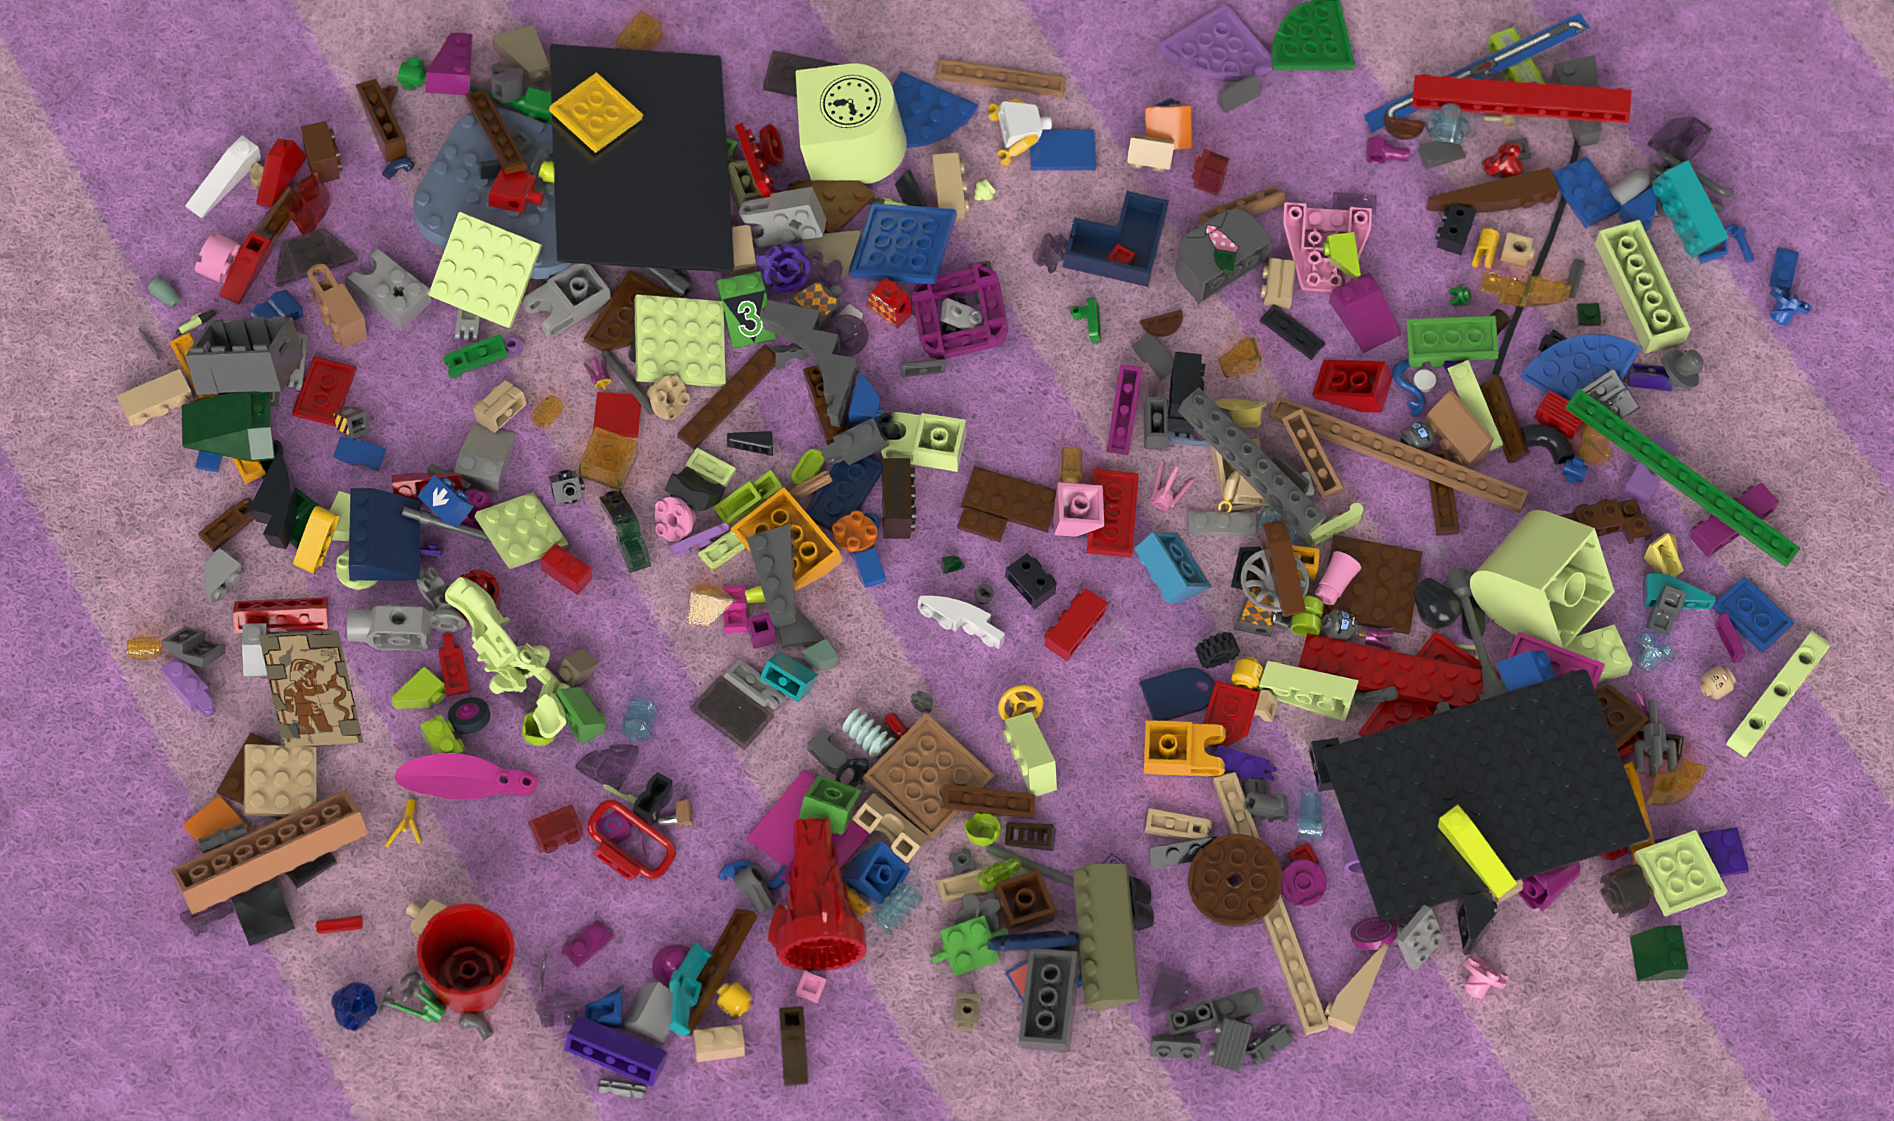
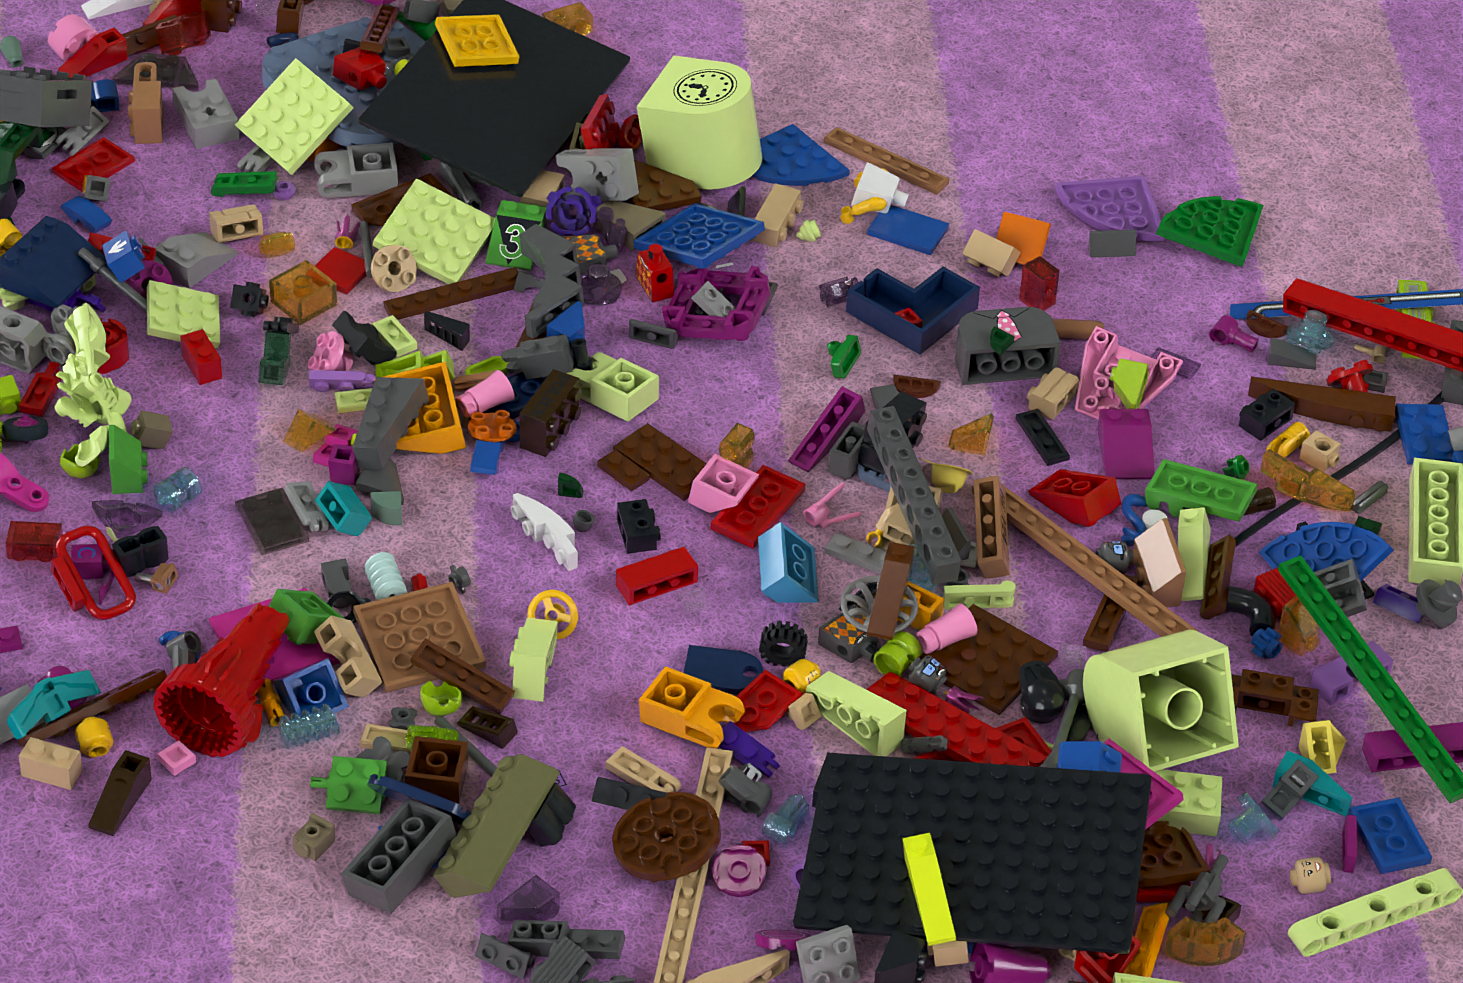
camera: 30 degrees right, 20 degrees down
none -> bright pink plant [456,370,514,418]

